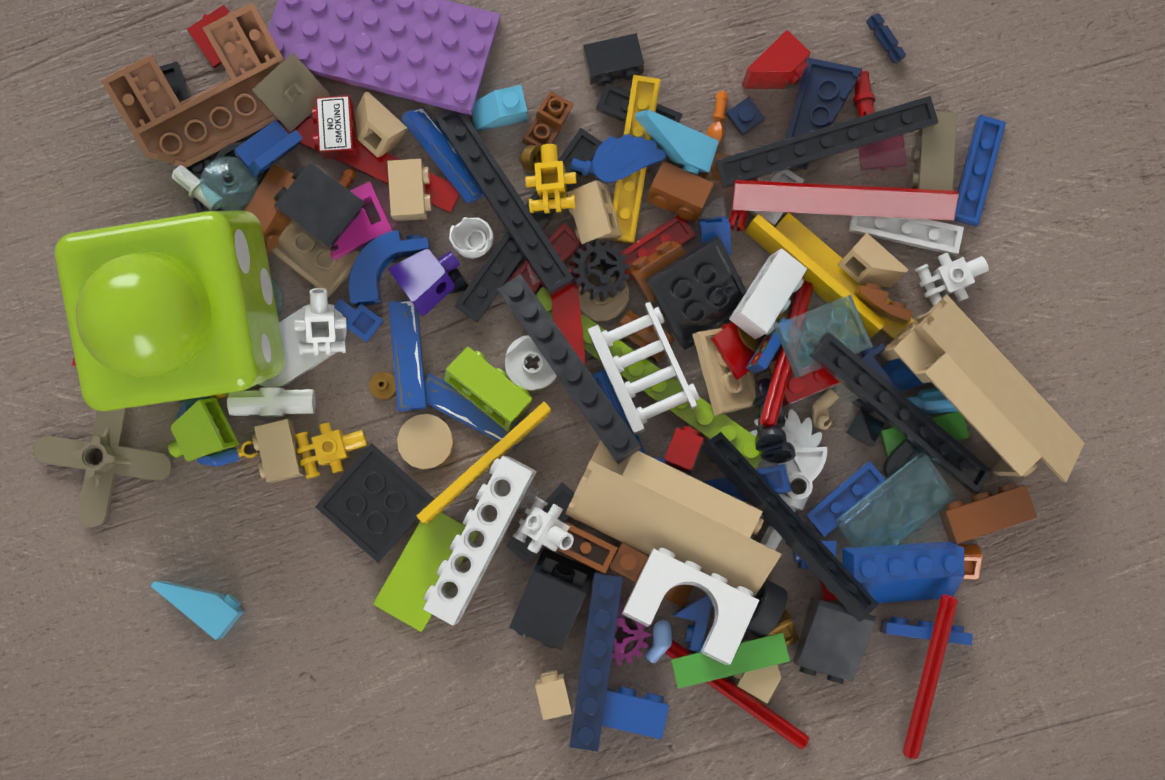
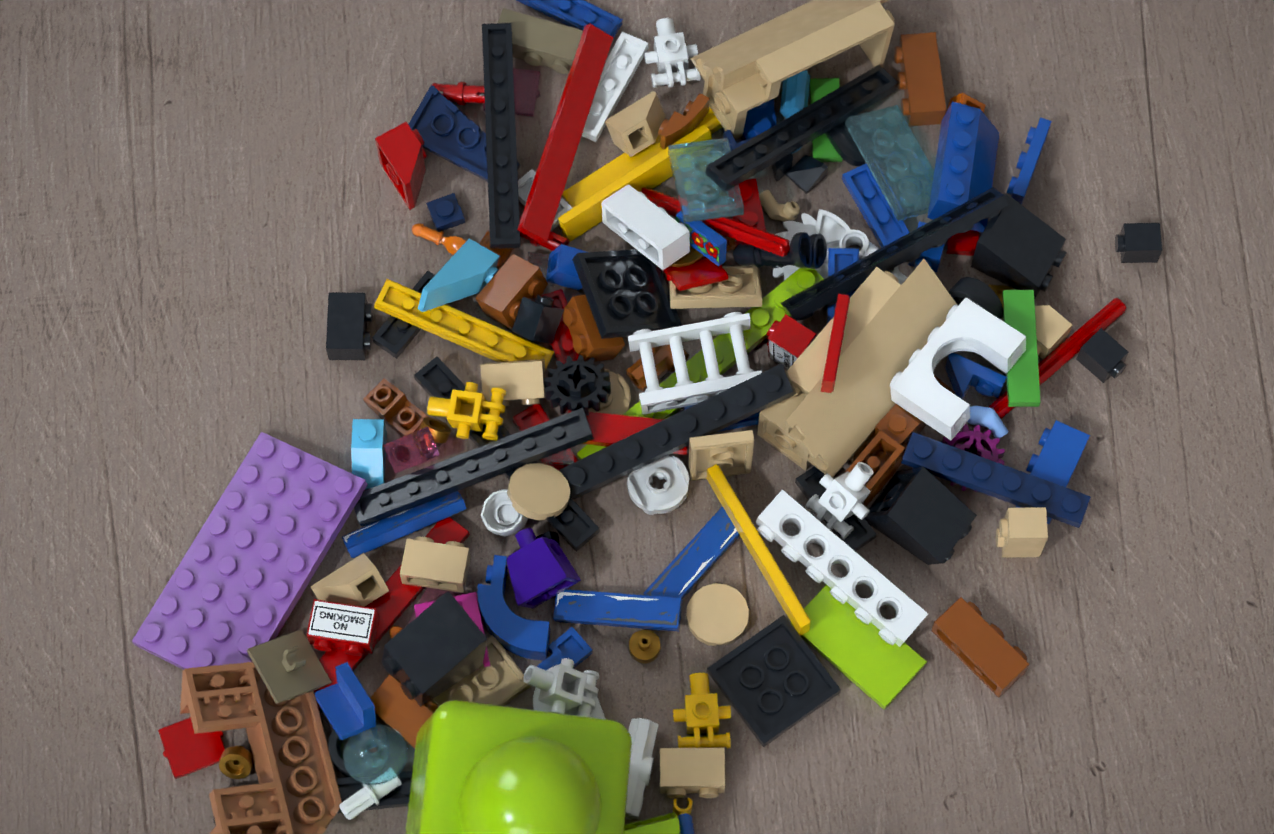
camera: 75 degrees left, 15 degrees down
lime brick [444,346,532,432] -> none
blue animal [570,134,666,183] -> none
dark blue axle [866,13,906,63] -> none
red axle [903,594,958,759] -> none
none -> pearl gold tile [219,745,254,779]
none -> clear pink brick [383,426,440,473]
none -> tan tile [507,463,570,520]
none -> black brick [512,294,564,344]
none -> tan tile [688,430,754,480]
none -> red tile [821,294,850,394]
none -> dark orange brick [931,597,1029,698]
none -> black brick [1076,328,1129,383]
none -> black brick [1115,223,1162,263]

